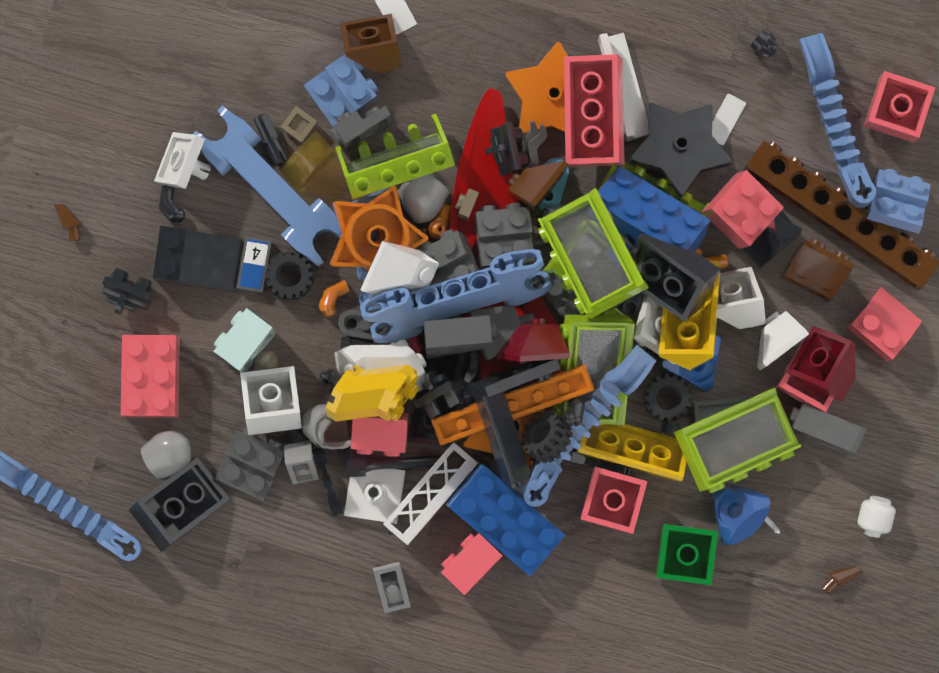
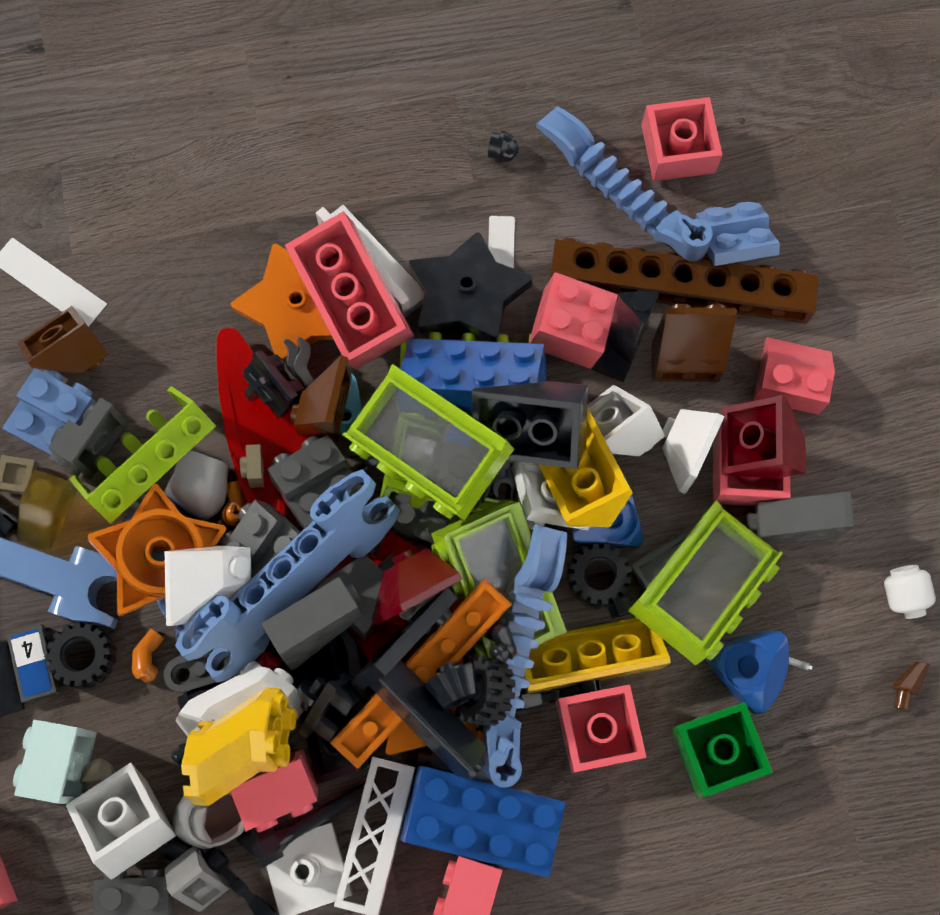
camera: 30 degrees left, 10 degrees down
none -> black piece [425,662,477,710]

